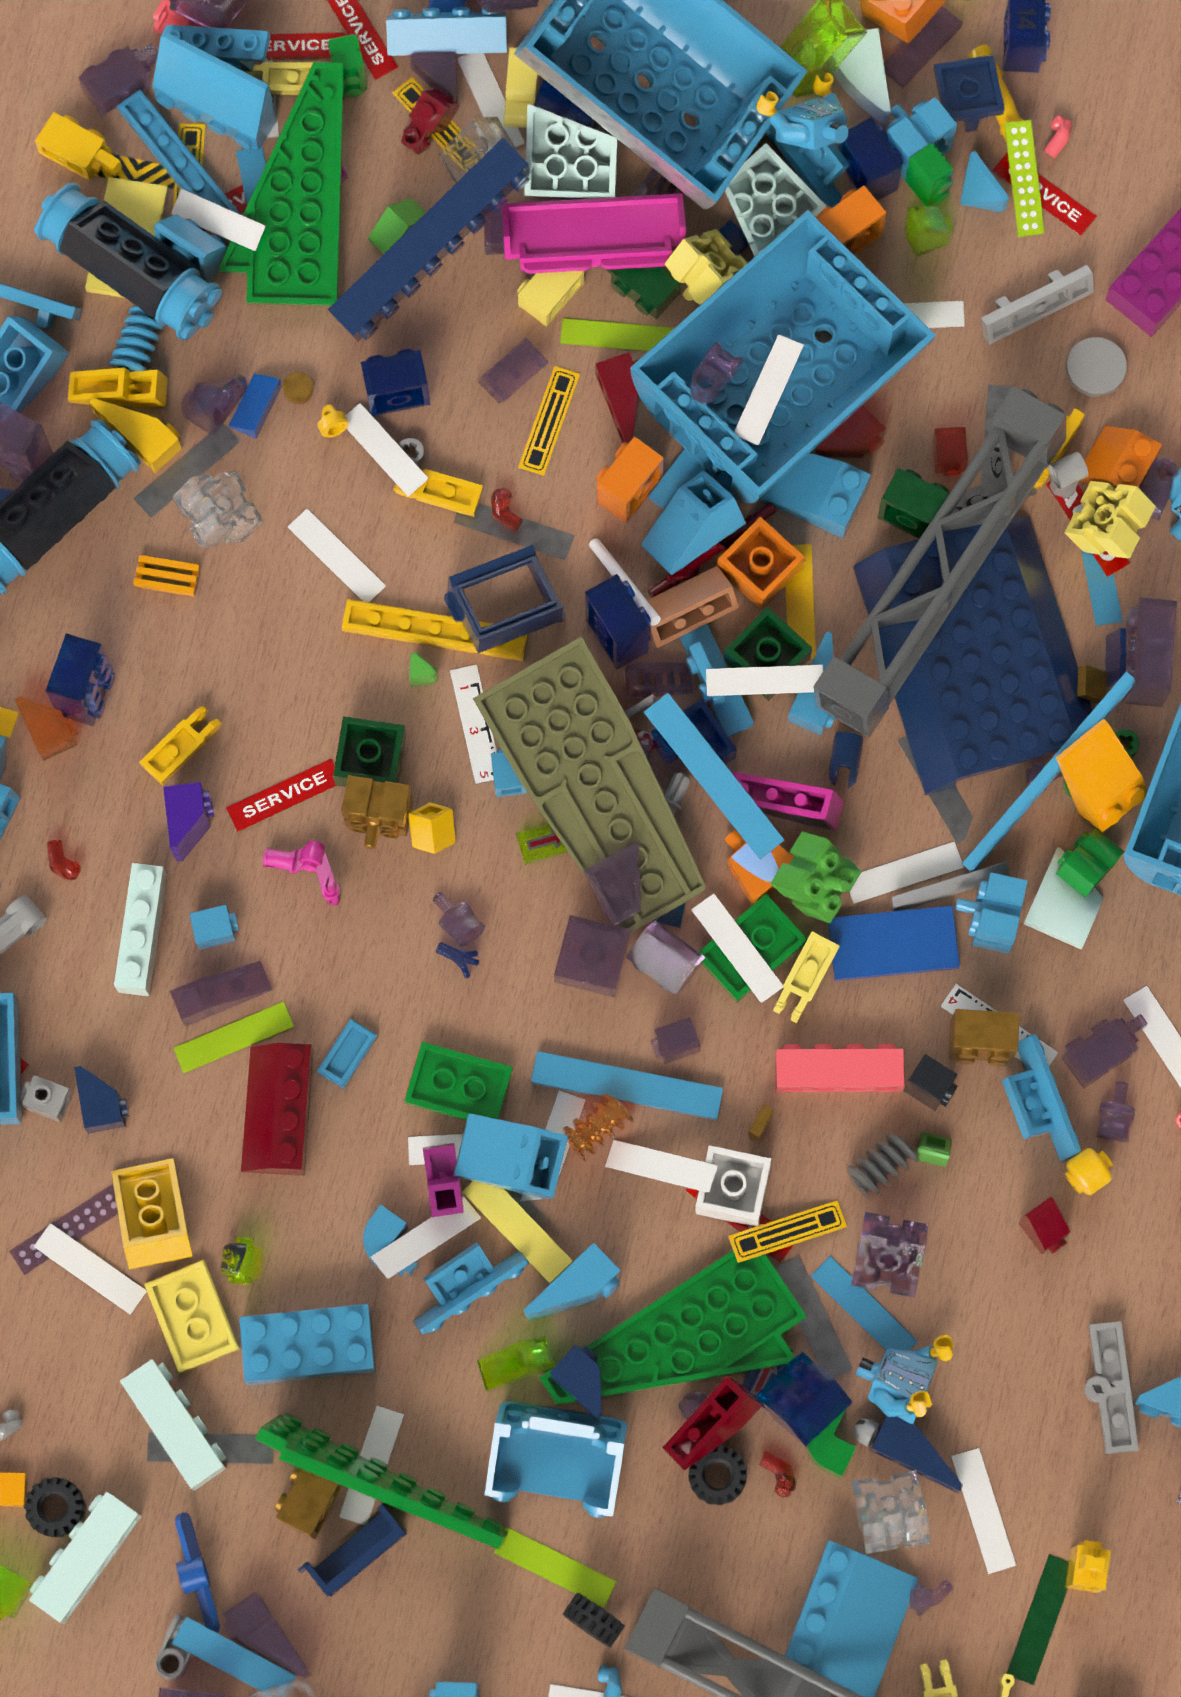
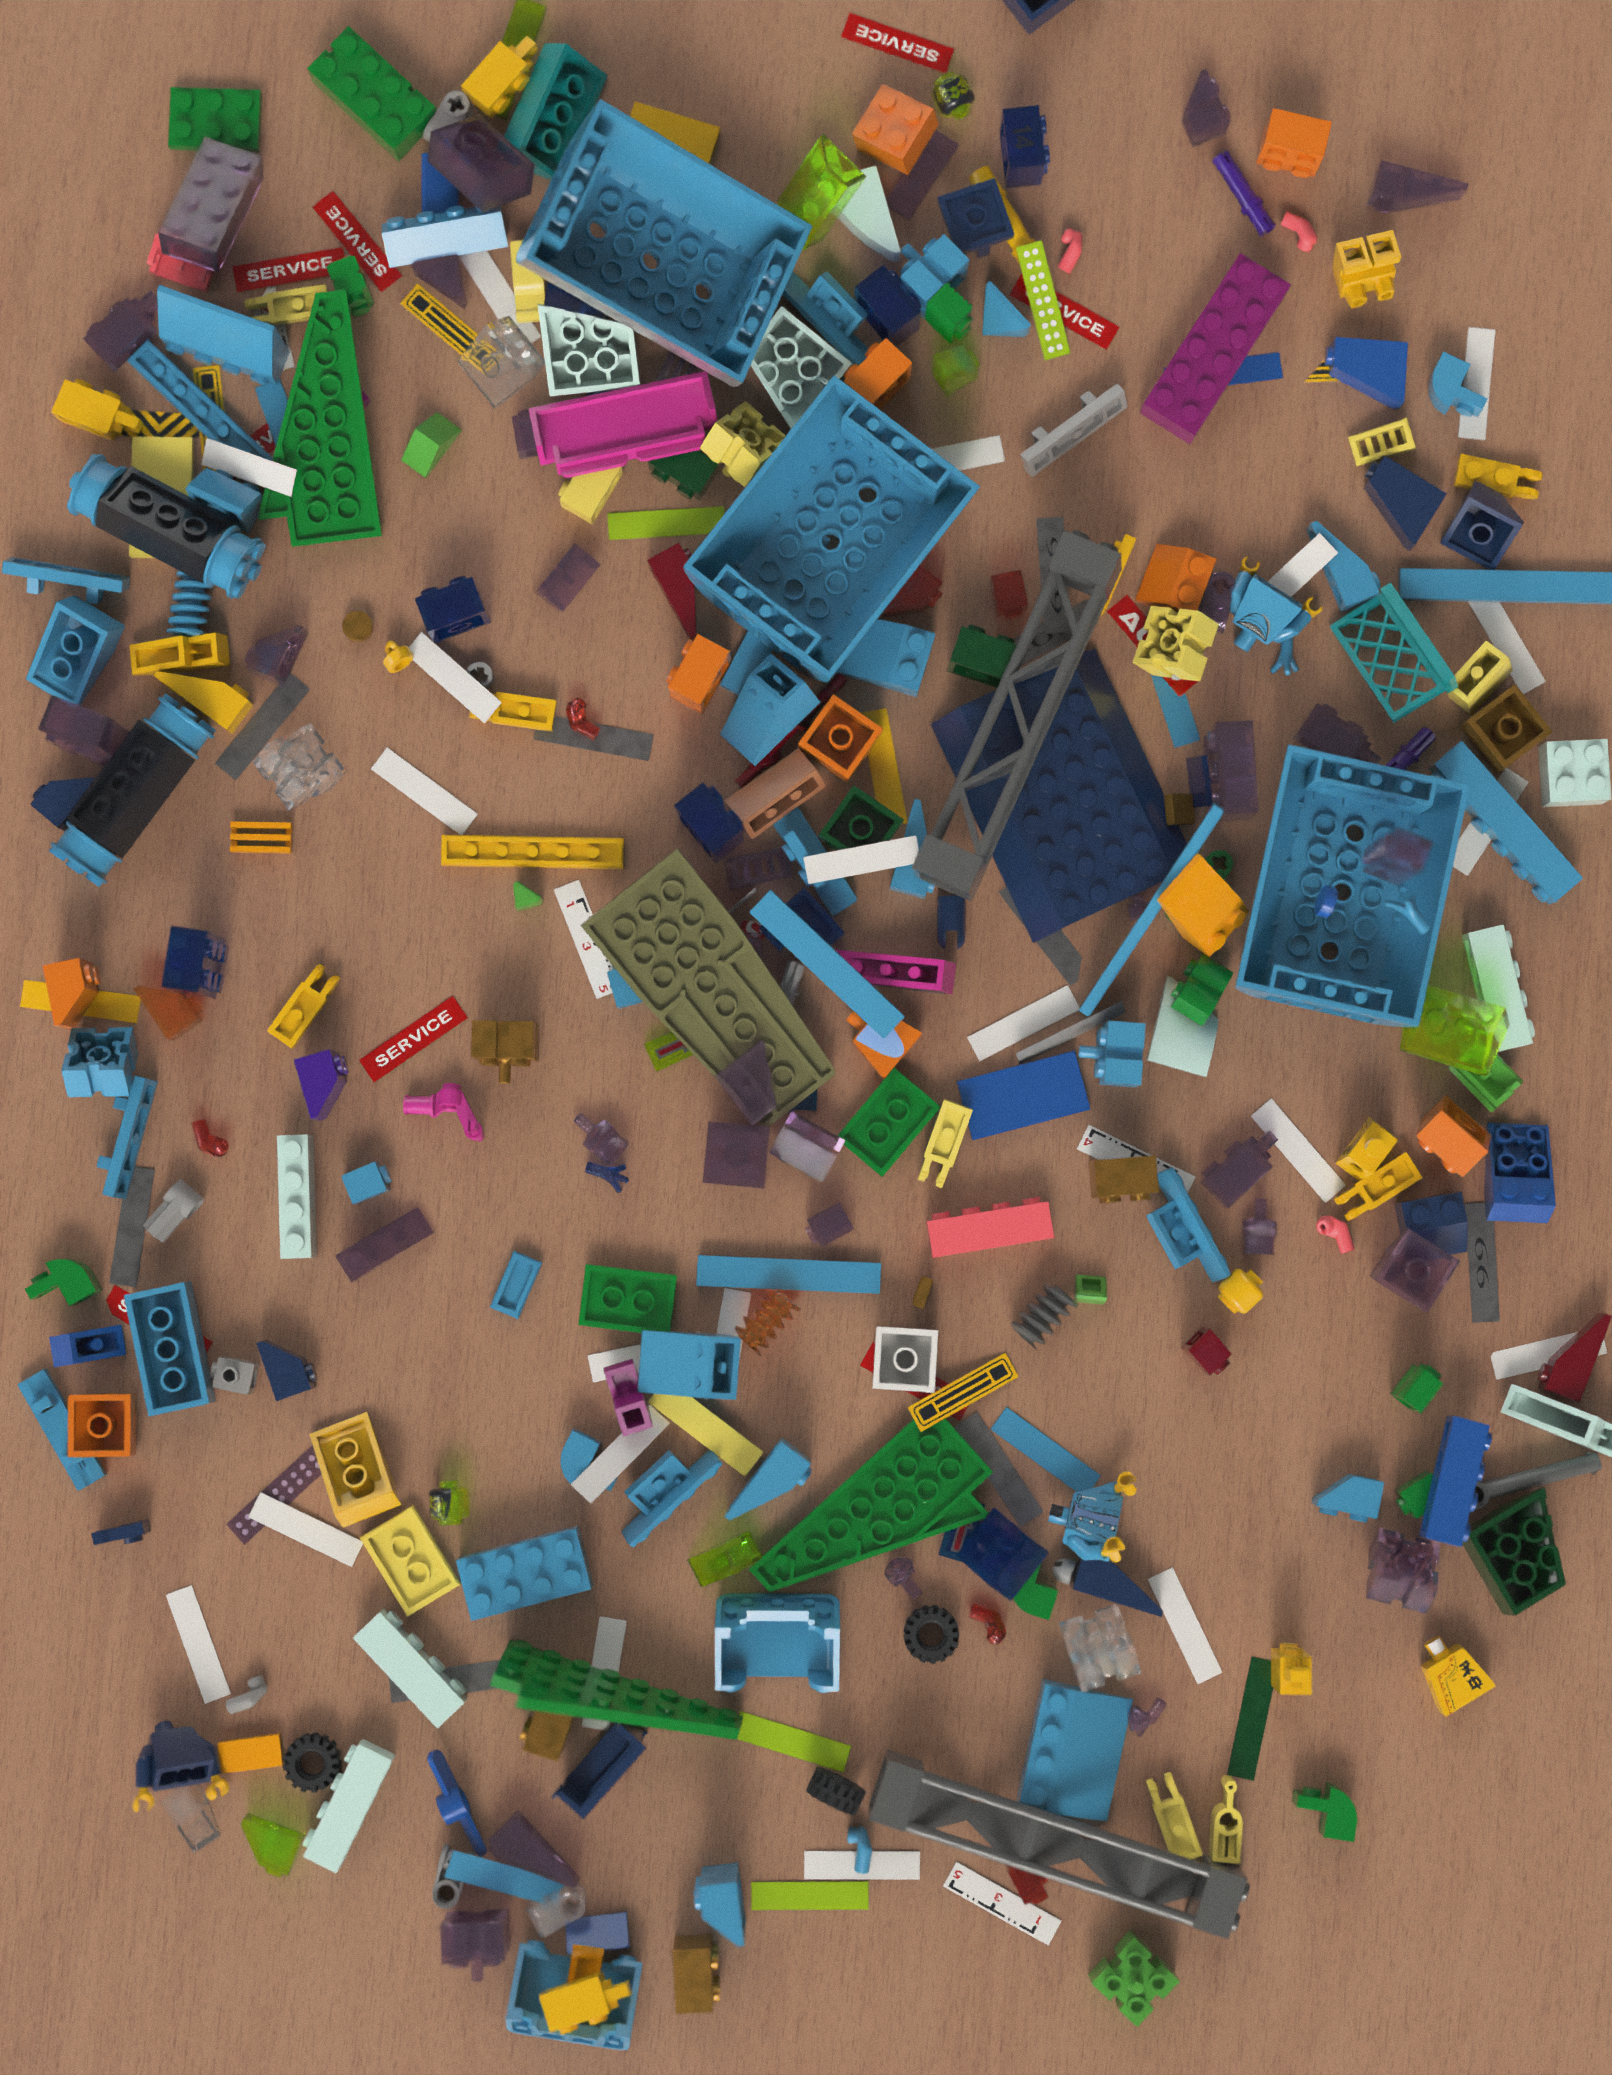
camera: 10 degrees left, 10 degrees up
dark azure bracket [164,25,271,71] -> none
lime sticker [173,1001,294,1073] -> none
blue slope [229,373,282,439] -> none
dark red slope [241,1043,314,1176] -> none
dark blue brick [328,138,531,342] -> none
dark green brick [333,716,406,787] -> none
dark red brick [401,89,460,155] -> none
yellow panel [408,802,456,854] -> none
dark blue piece [444,544,565,653] -> none
sticker [518,366,580,476] -> none
dark blue slope [549,1345,602,1420] -> none
white bar [589,538,661,626] -> none
white sticker [605,1140,718,1193] -> none
dark red slope [662,1376,763,1470] -> none
clear purple piece [690,341,743,403] -> none
white sticker [691,894,783,1003] -> none
tile [718,220,749,256] -> none
white sticker [734,335,804,445] -> none
dark azure torso [756,72,848,150] -> none
bright green brick [770,831,862,923] -> none
brick [851,1212,928,1298] -> none
black brick [904,1054,958,1112] -> none
light grey piece [1048,452,1089,499] -> none
light grey tile [1066,337,1127,397] -> none
light grey hinge [1084,1321,1139,1455] -> none

